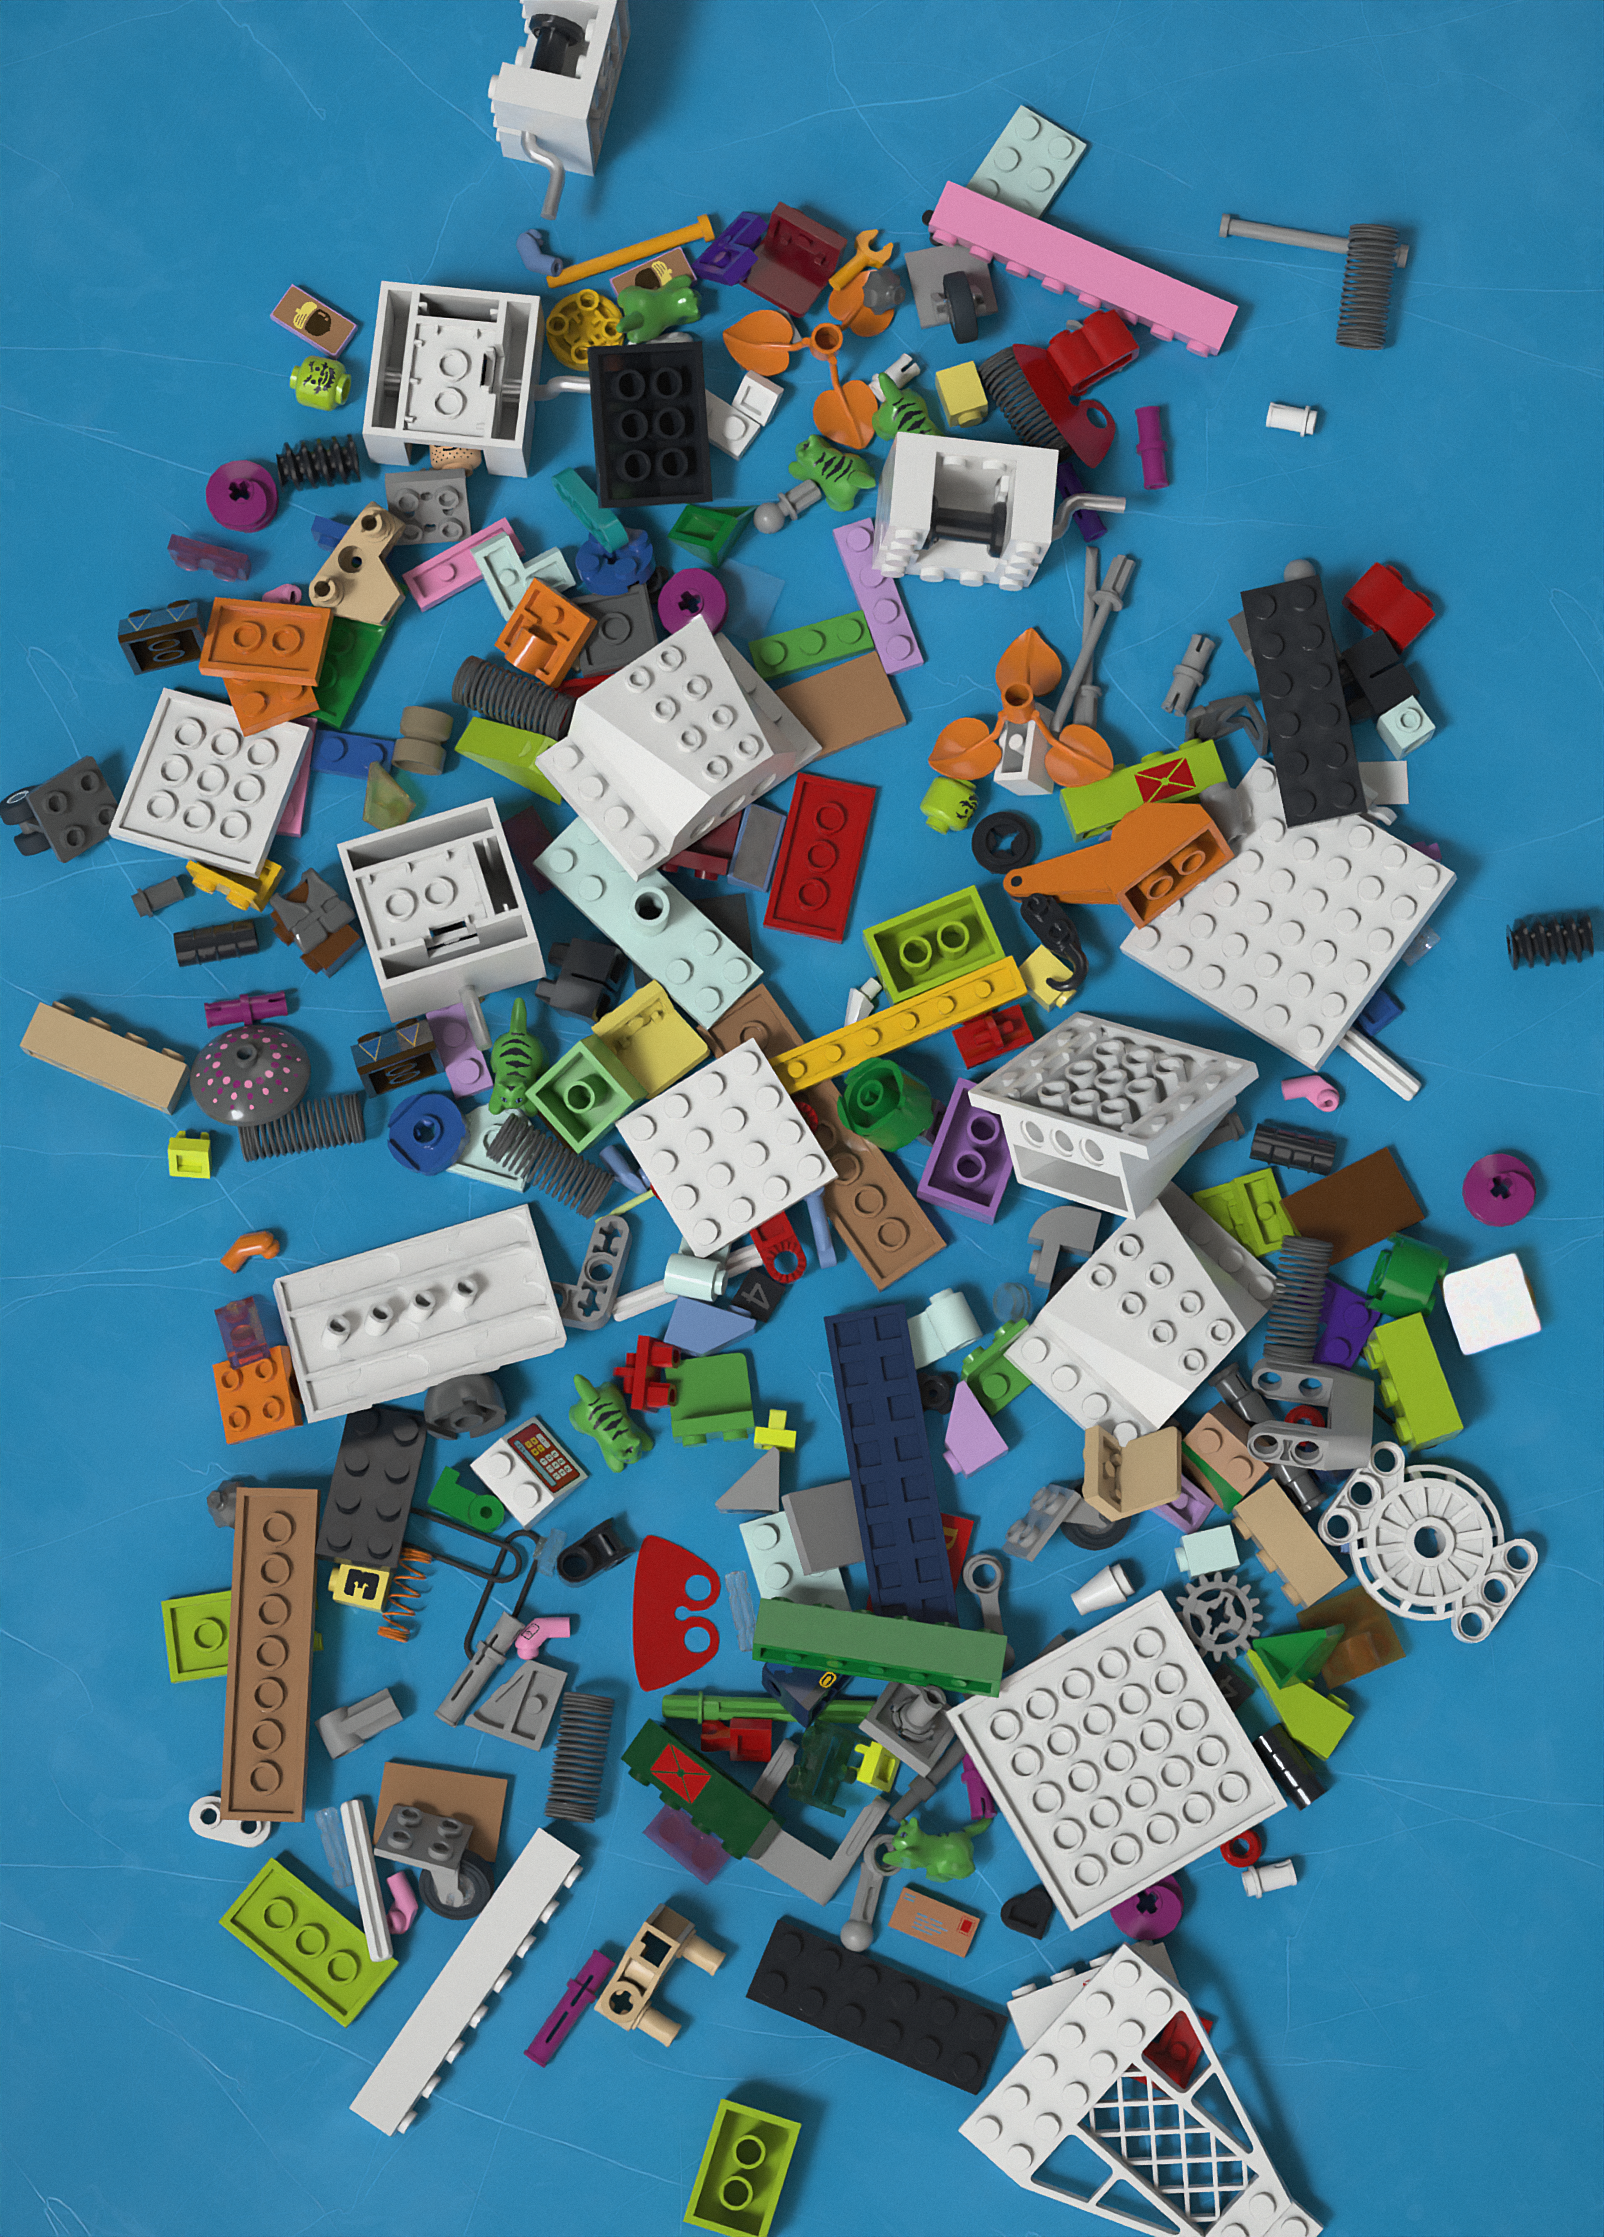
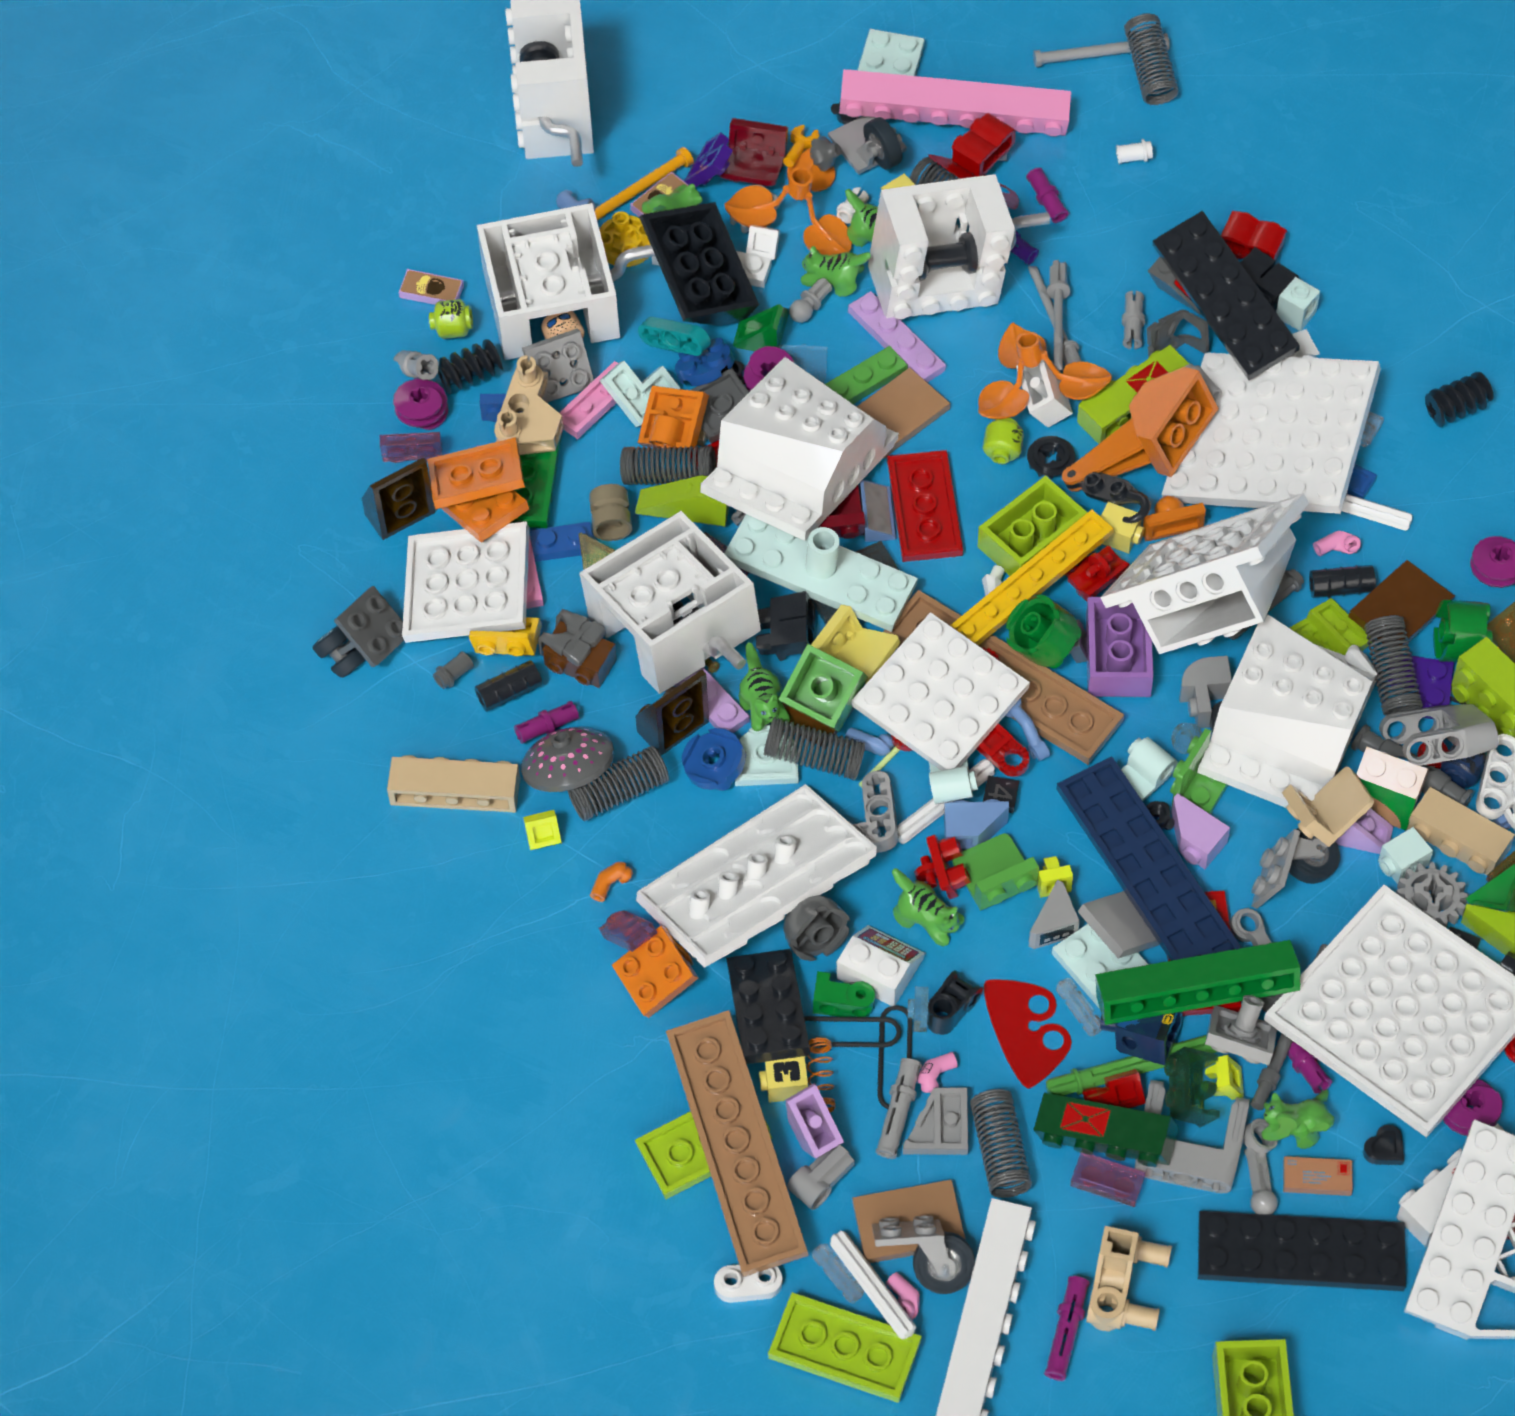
camera: 20 degrees left, 20 degrees down
dark grey piece [207,1480,246,1529] -> none
white cone [1071,1563,1135,1616] -> none
none -> light grey piece [394,350,439,380]
none -> lavender slope [785,1084,844,1159]
none -> orange tile [1143,496,1206,542]
none -> white bar [1344,645,1378,675]

